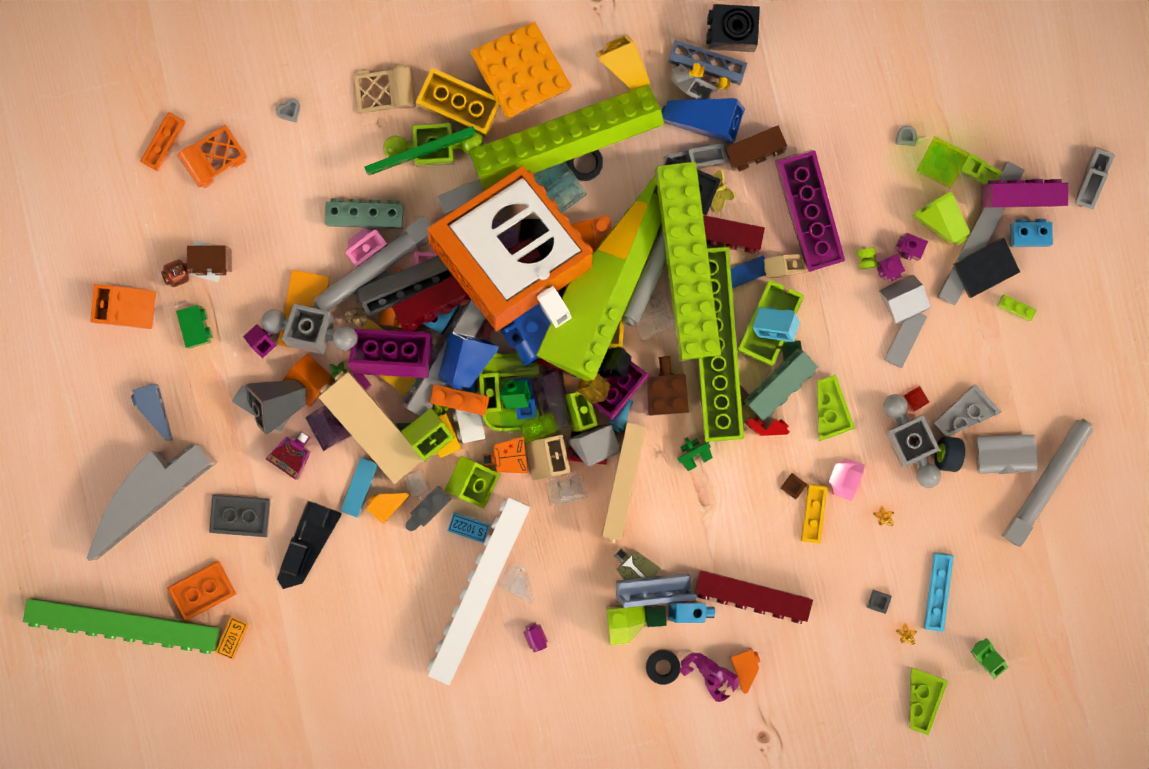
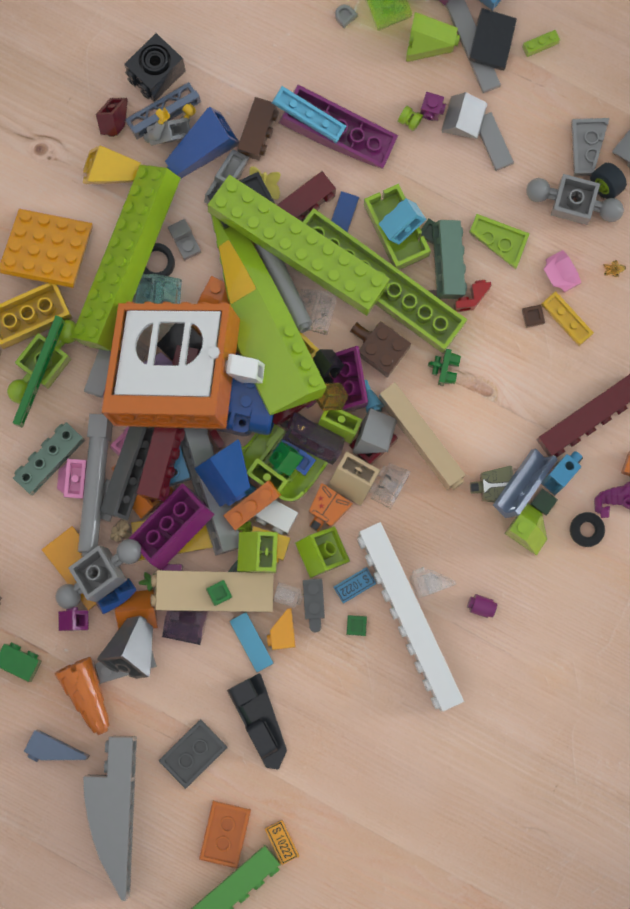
camera: 50 degrees left, 5 degrees down
torso [266,432,311,480] -> none
clear neon green plate [519,413,559,443] -> none
tan slope [764,254,807,278] -> none
magenta brick [896,233,928,261] -> none
clear red slope [903,386,930,412] -> none
none -> orange cone [55,657,110,735]
none -> dark red slope [96,98,128,137]
none -> blue slope [96,578,136,614]
none -> light grey slope [168,219,201,261]
none -> green tile [206,580,232,606]
none -> medium azure tile [272,86,346,143]
none -> green tile [346,615,367,636]

